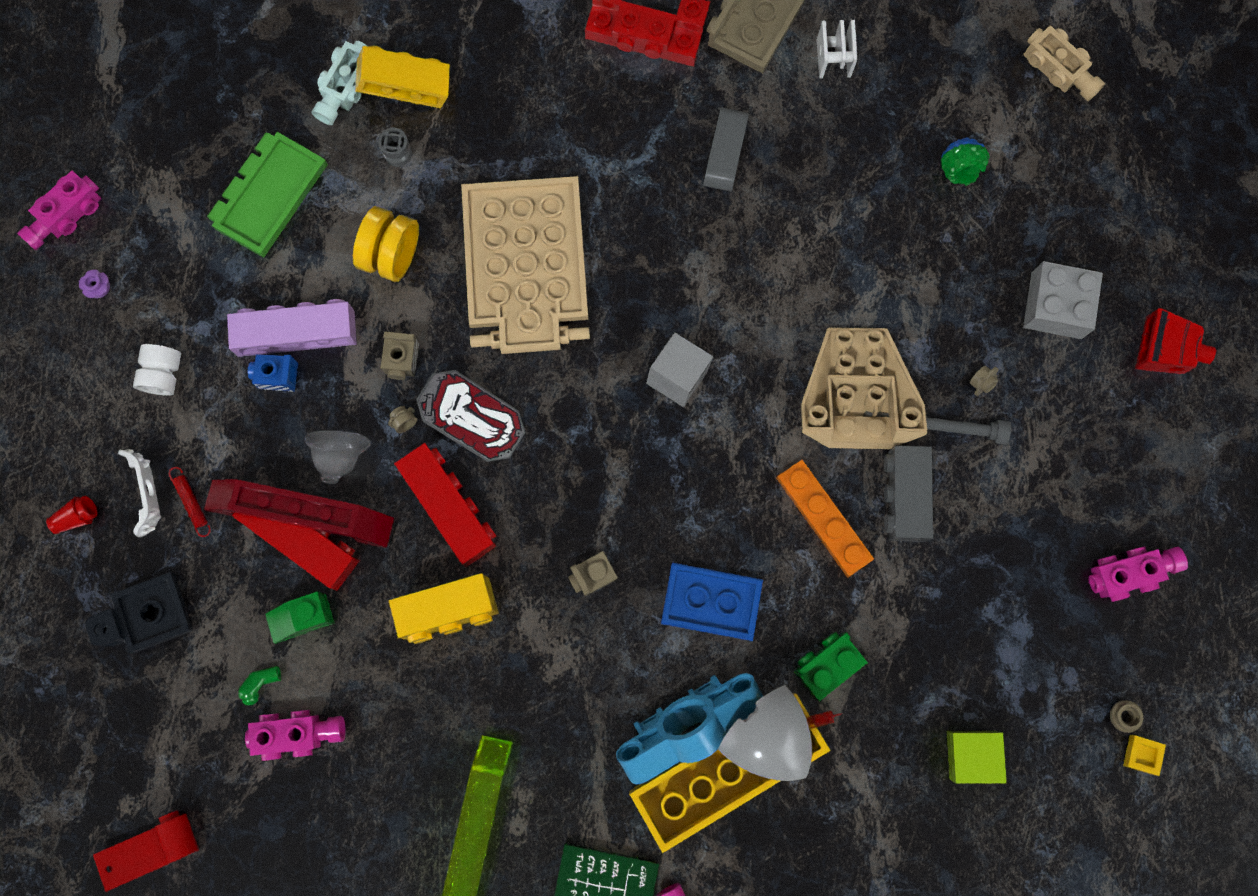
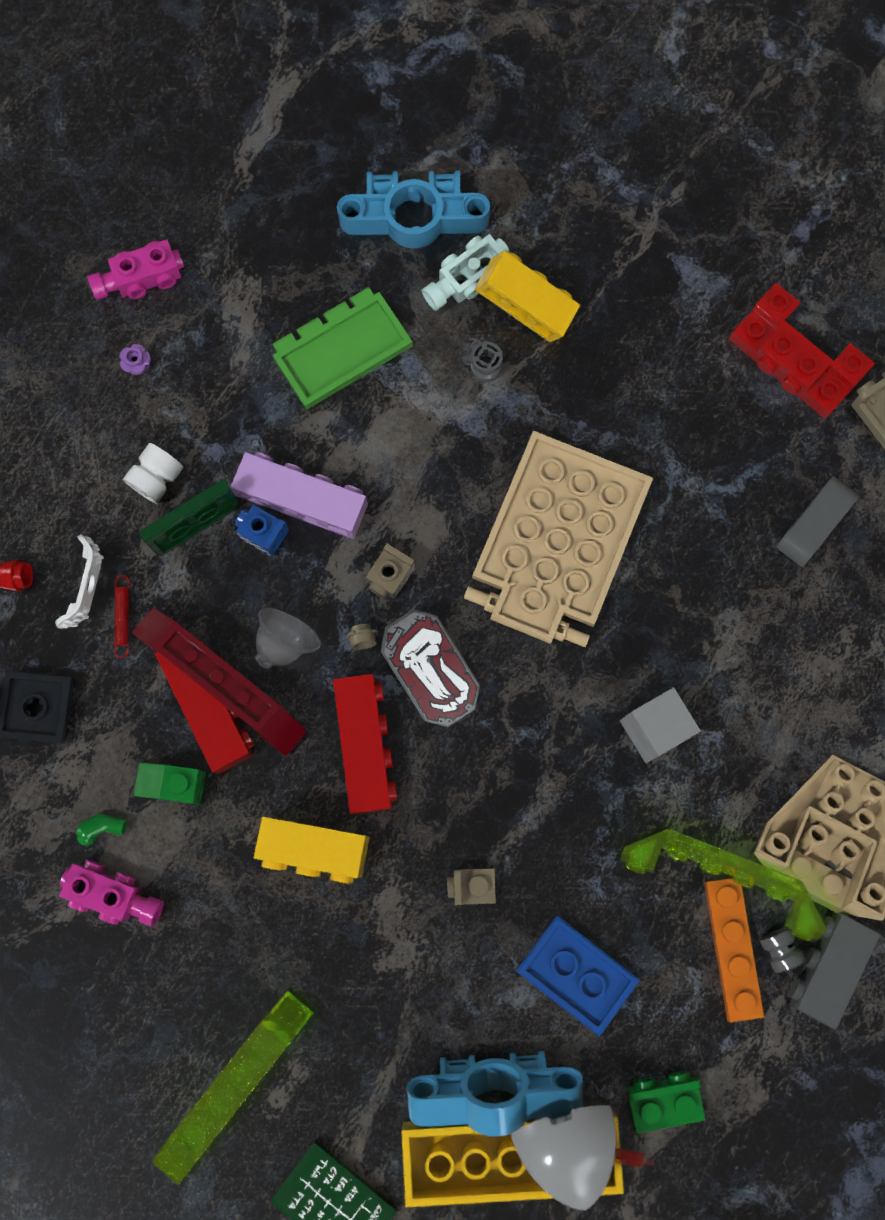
camera: 30 degrees right, 0 degrees up
yellow wheel [353,206,419,282] -> none
none -> dark green tile [138,479,241,557]
none -> dark azure piece [337,170,490,248]
none -> clear neon green slope [621,829,826,941]
none -> dark grey wheel [759,926,806,973]

